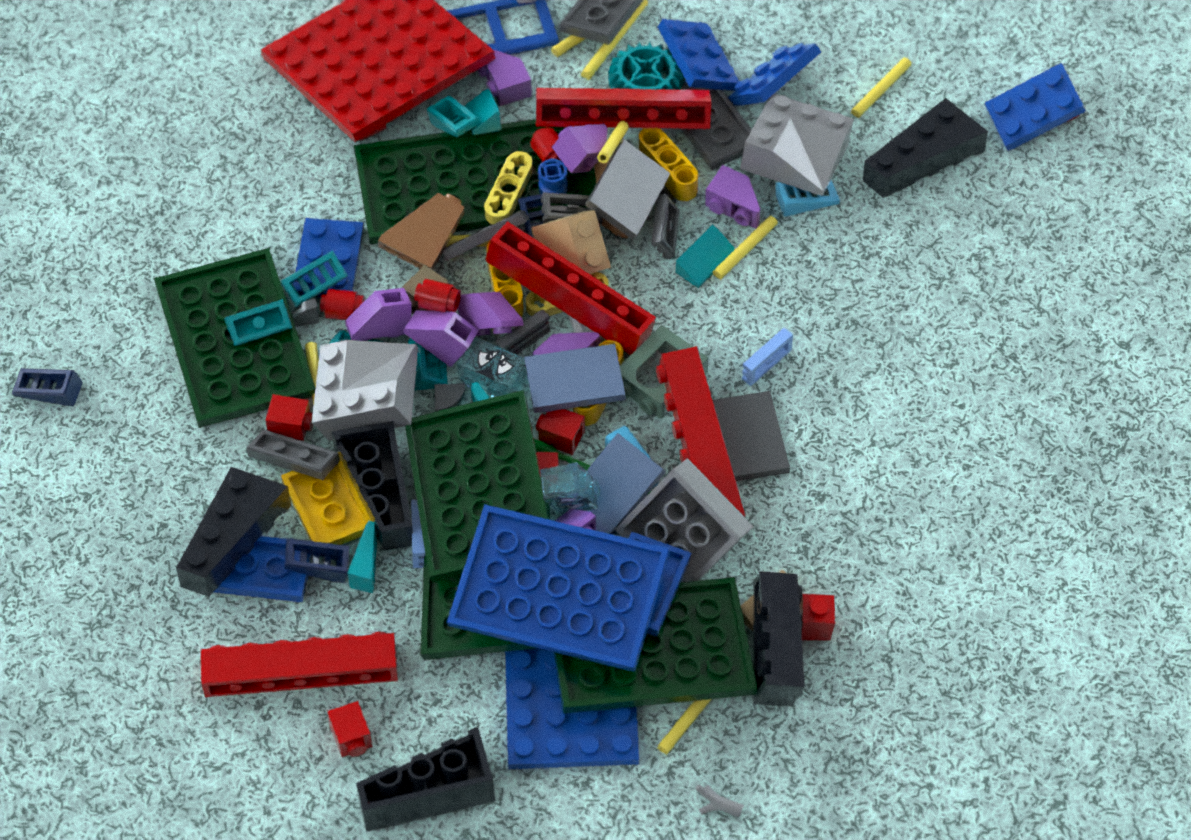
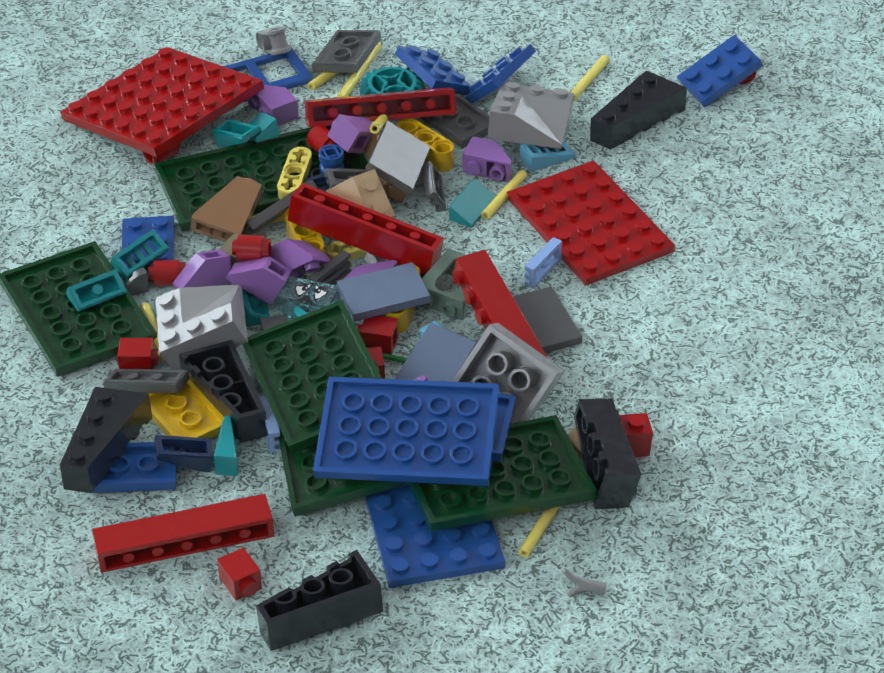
camera: 10 degrees left, 15 degrees down
clear light blue brick [540,462,601,515] -> none
none -> red plate [507,160,675,286]

